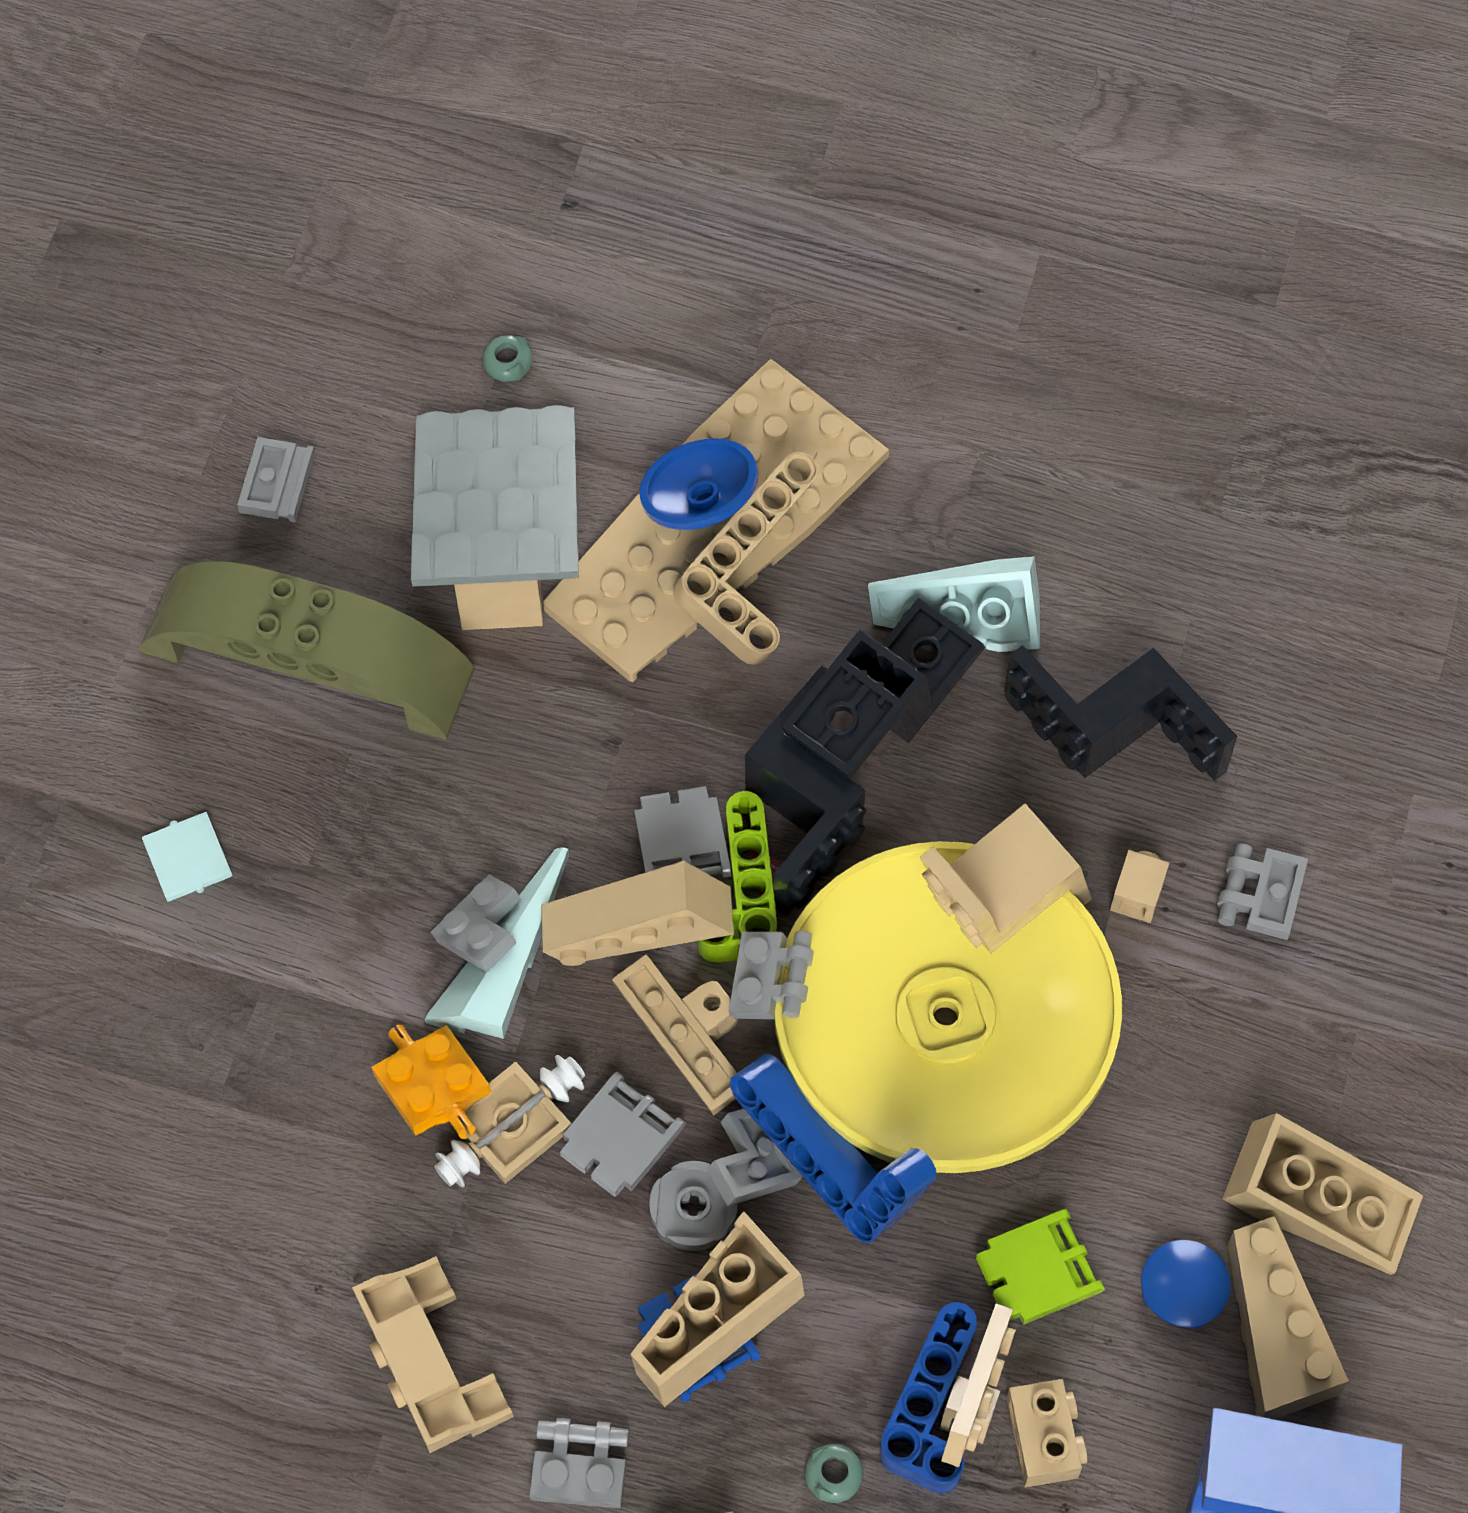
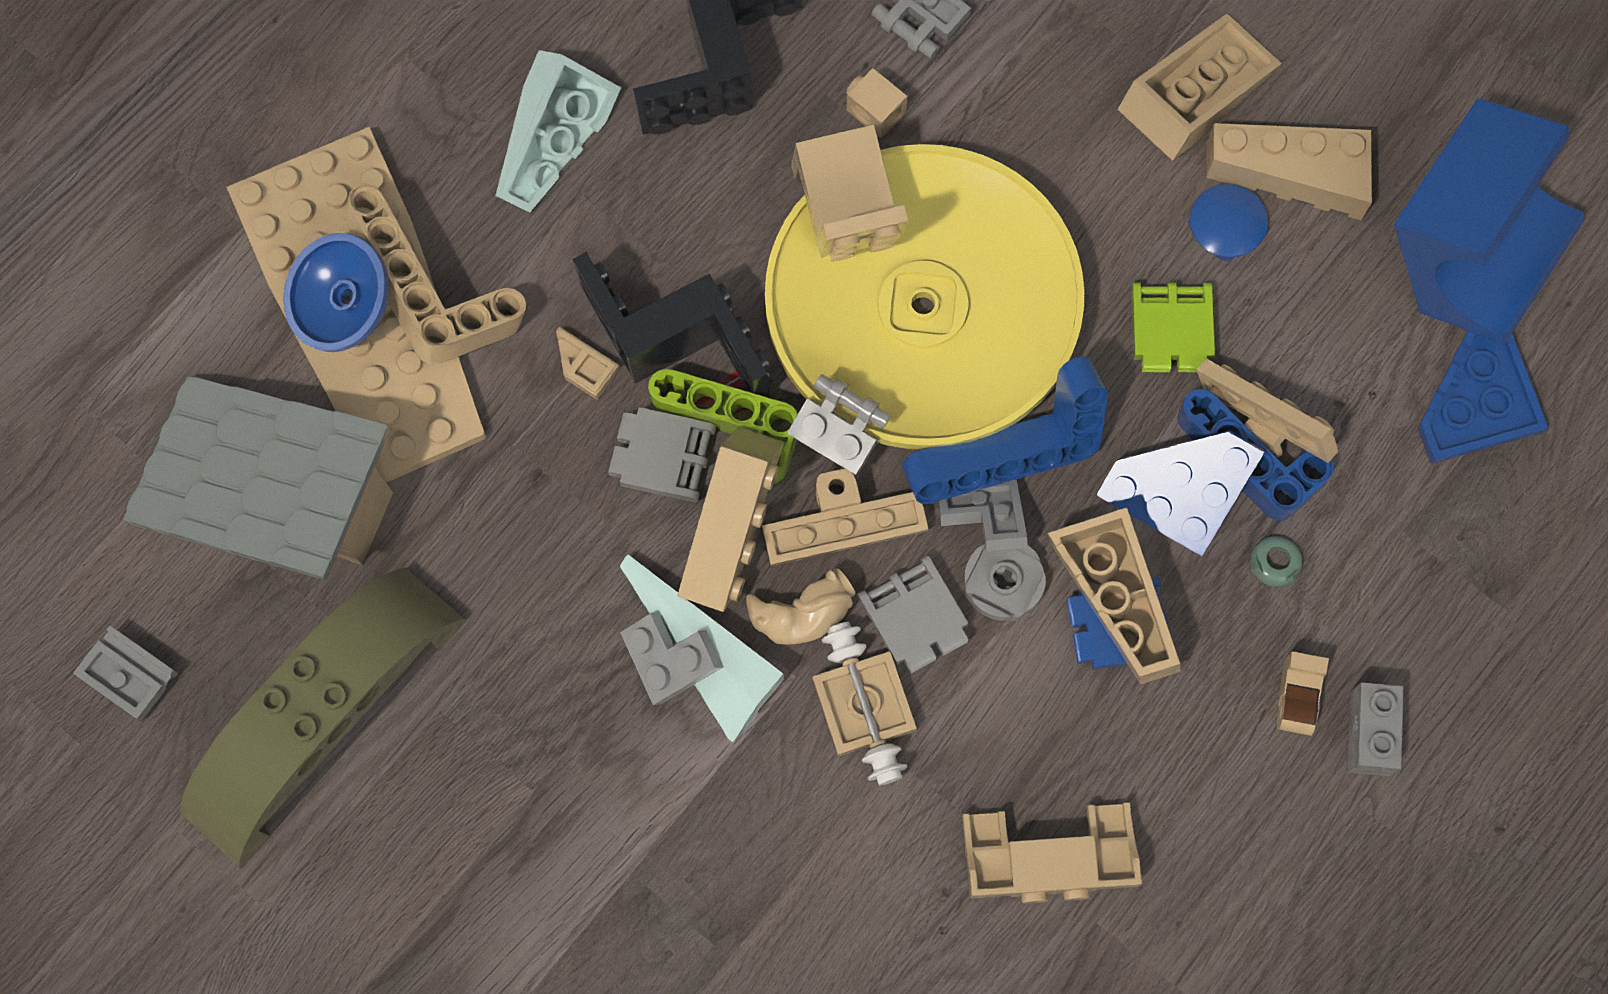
camera: 65 degrees left, 10 degrees up
light aqua piece [142,812,232,902] -> none
light orange plate [371,1025,491,1139] -> none
sand green piece [482,335,533,382] -> none
light grey plate [530,1418,629,1509] -> none
black bracket [781,597,984,780] -> none
tan brick [1006,1379,1087,1488] -> none
none -> tan tile [556,327,620,400]
none -> tan animal [746,568,856,645]
none -> plate [1097,430,1265,556]

